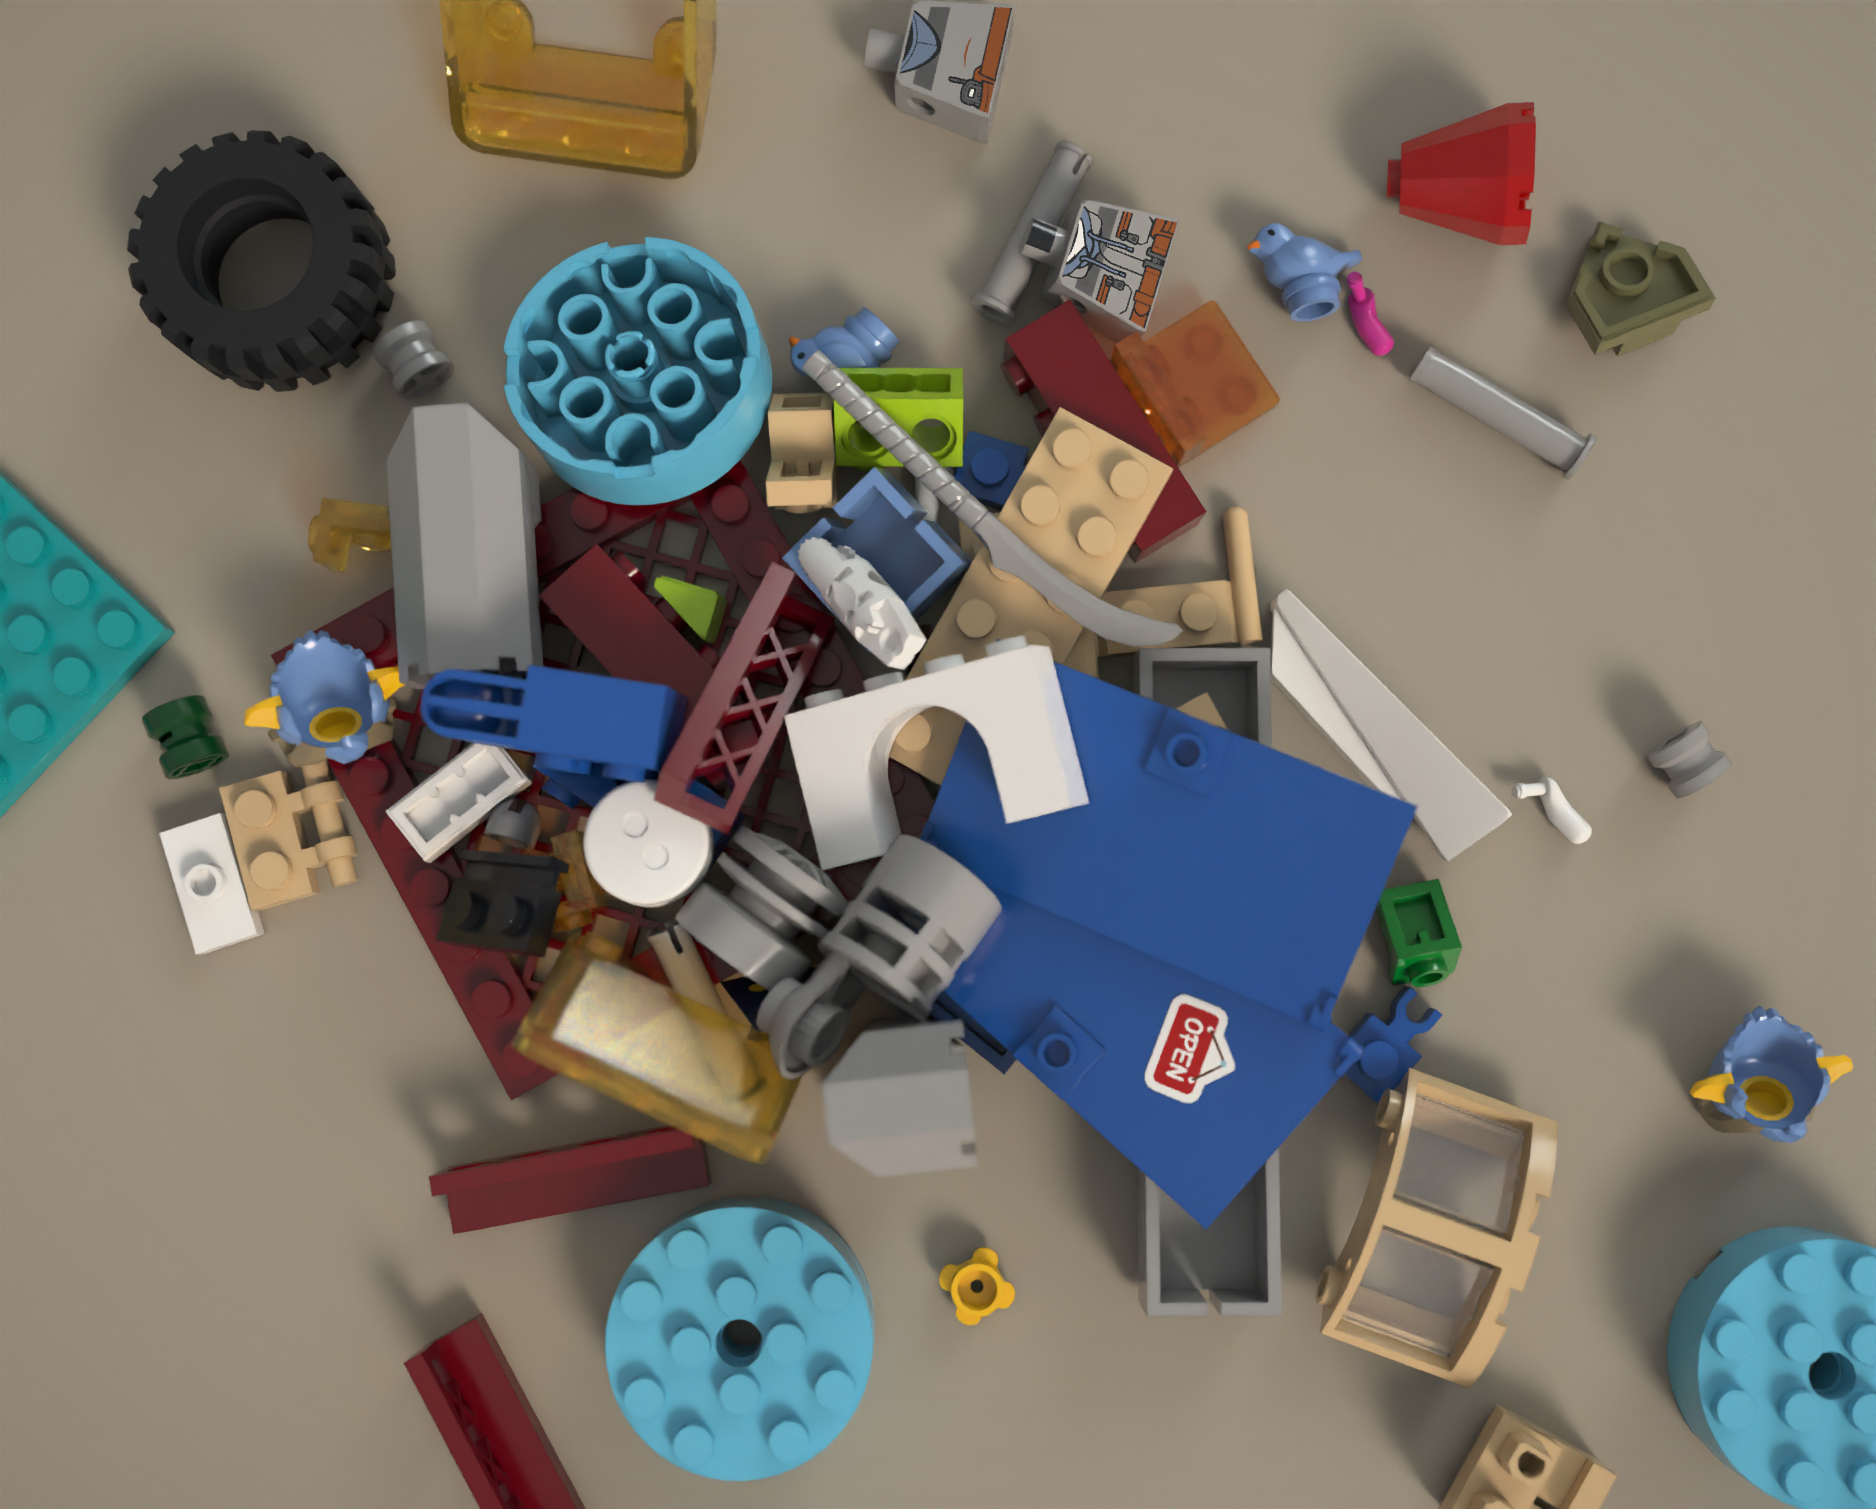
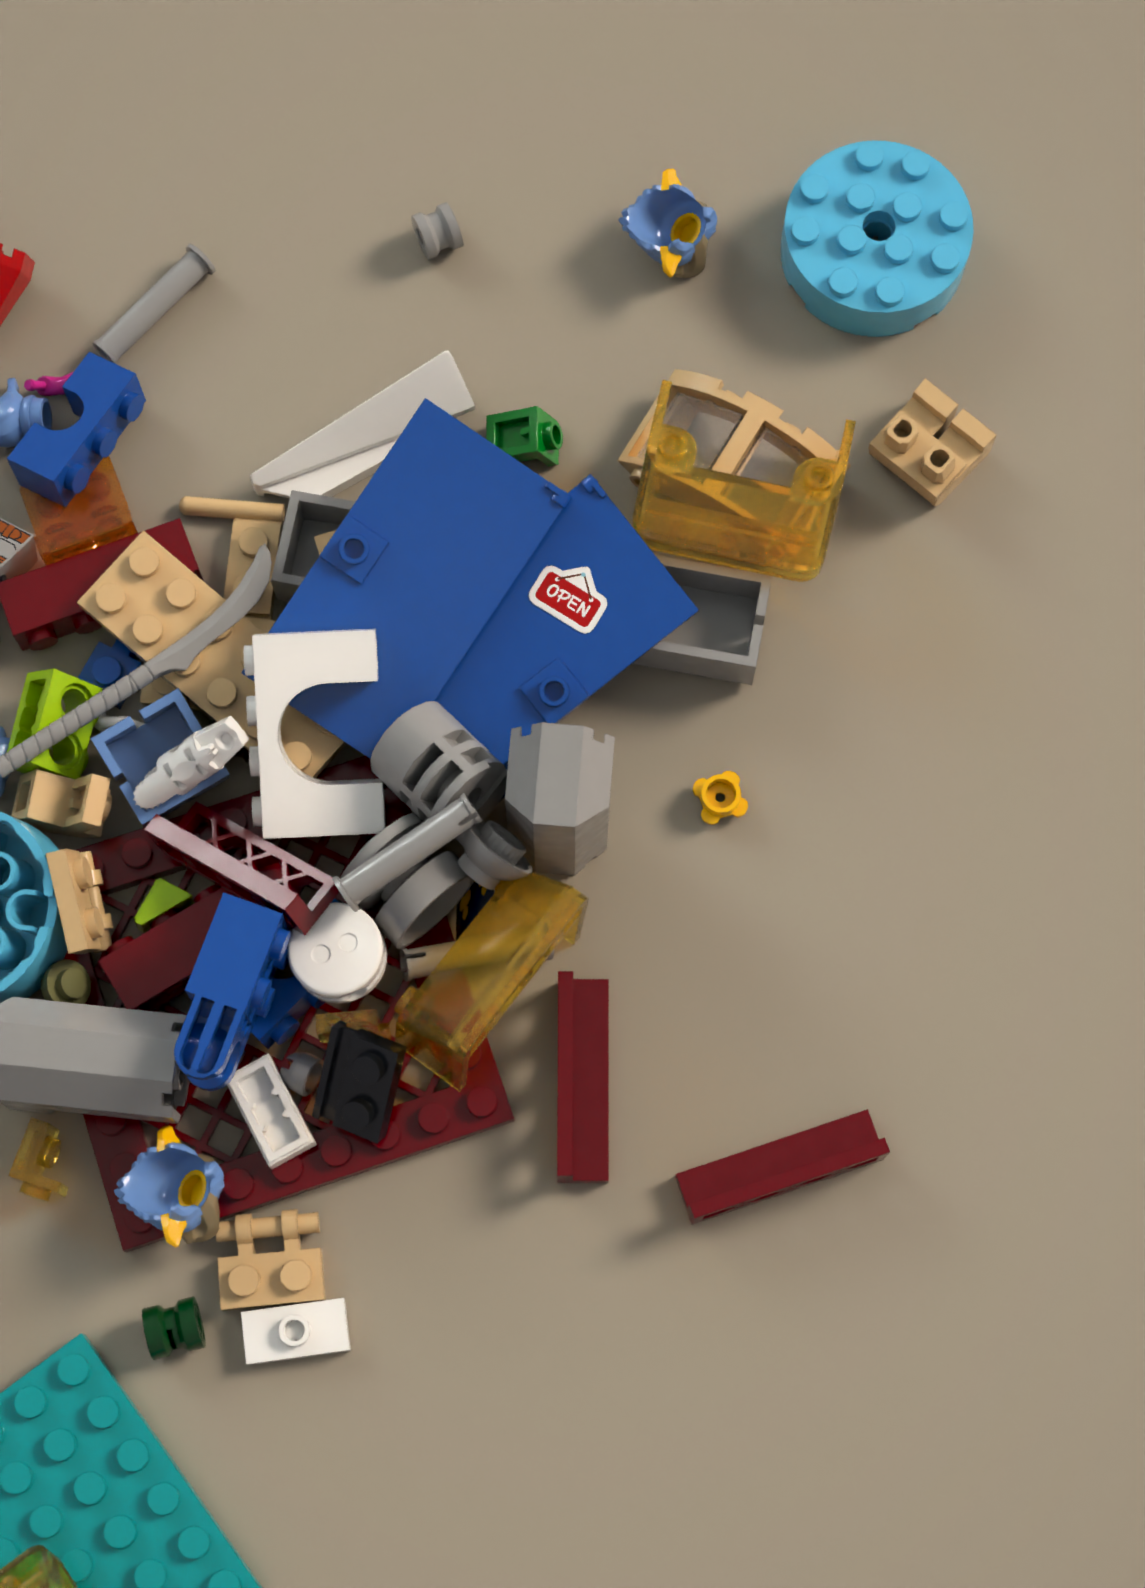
camera: 80 degrees left, 10 degrees down
medium azure brick [605,1196,875,1481] -> none
blue plate [1343,986,1442,1104] -> none
white piece [1512,776,1592,844] -> none
olive plate [1566,221,1716,356] -> none
none -> blue arch [7,352,146,508]
none -> olive plate [41,959,91,1004]
none -> tan plate [46,849,114,954]
none -> light grey pin [332,793,483,912]
none -> clear yellow windscreen [631,380,856,582]

